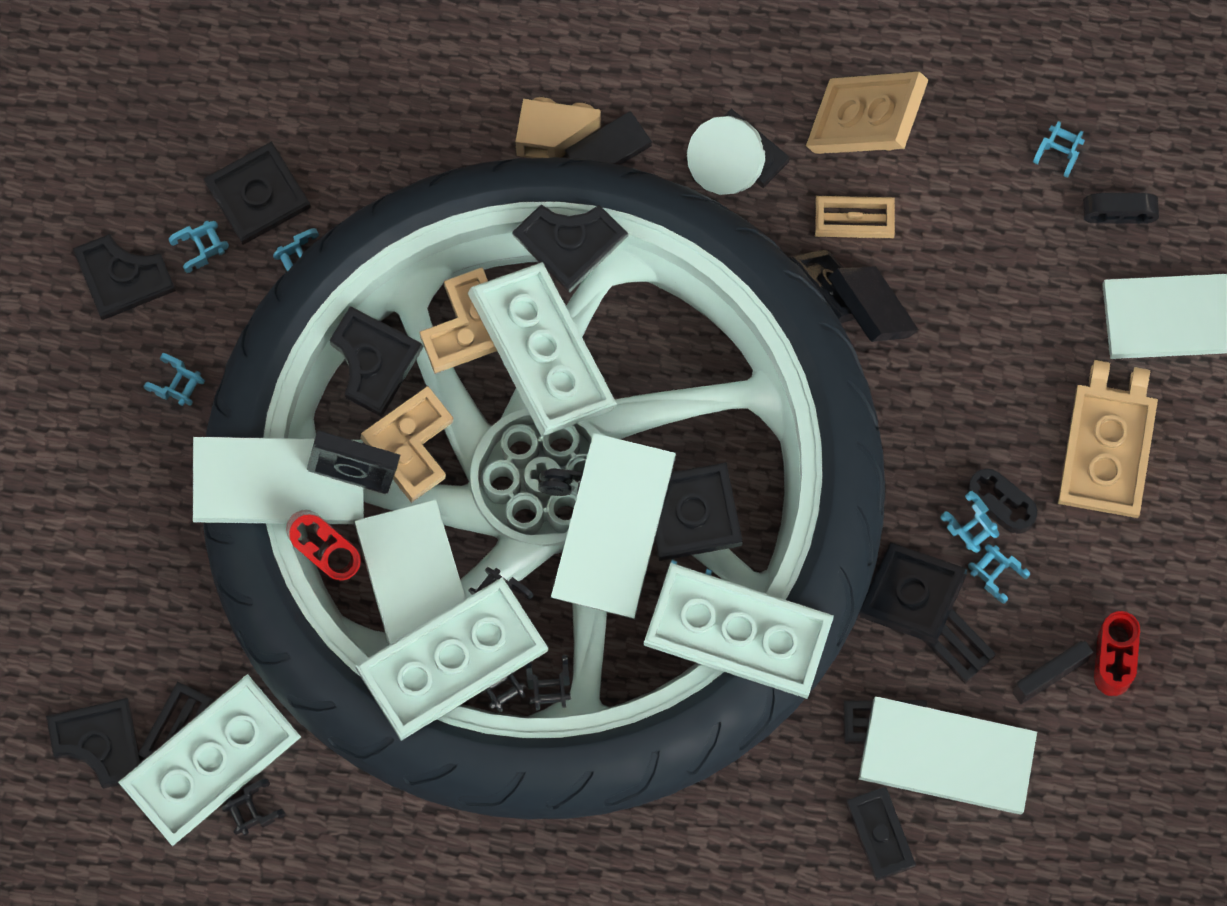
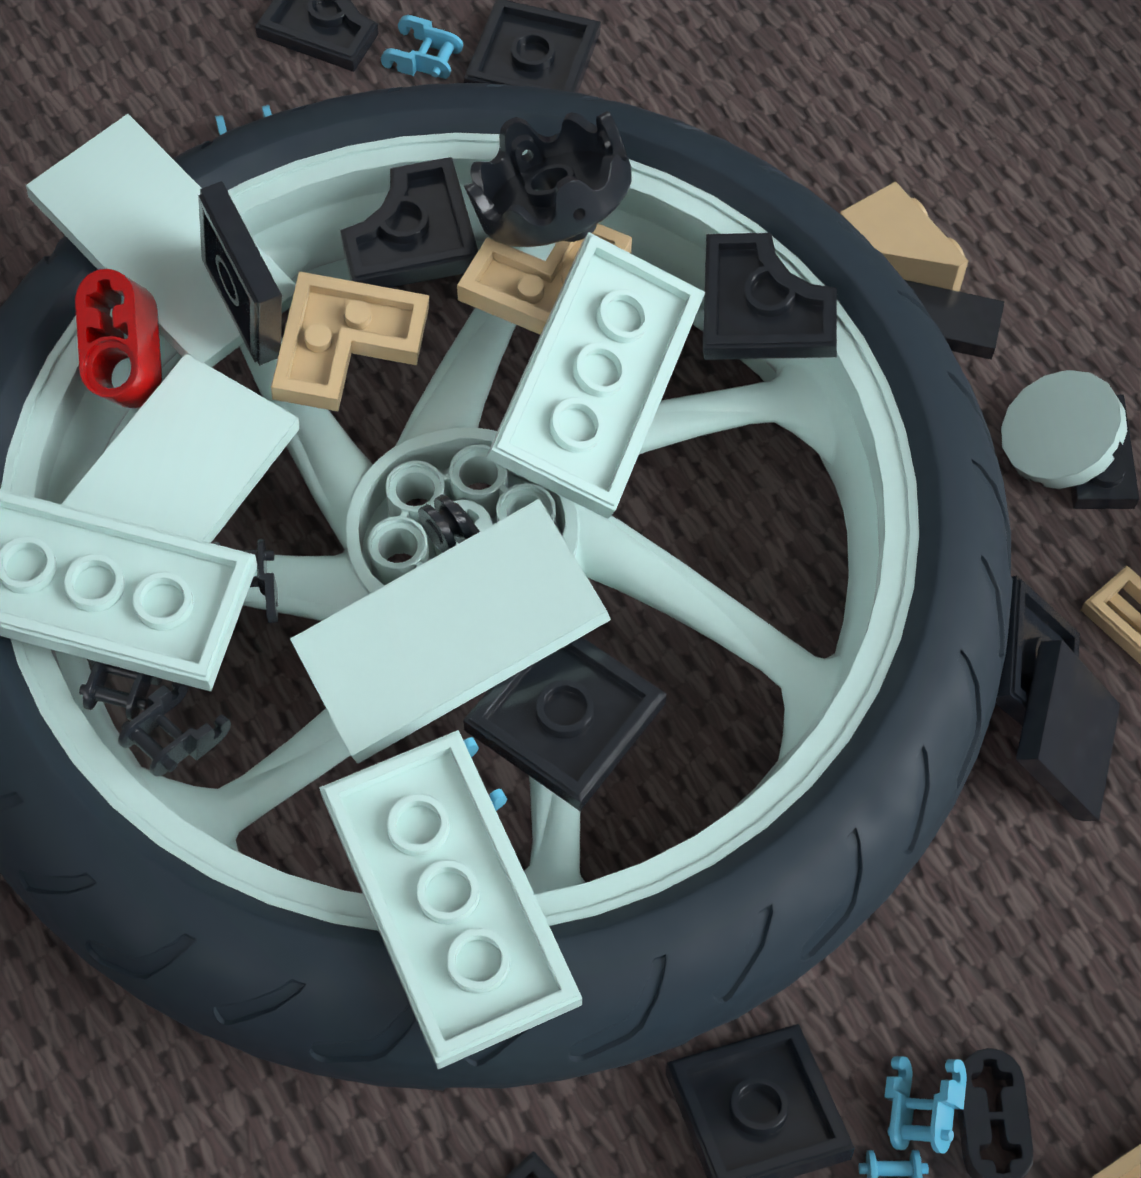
camera: 45 degrees right, 10 degrees down
none -> black plate [464,111,632,247]

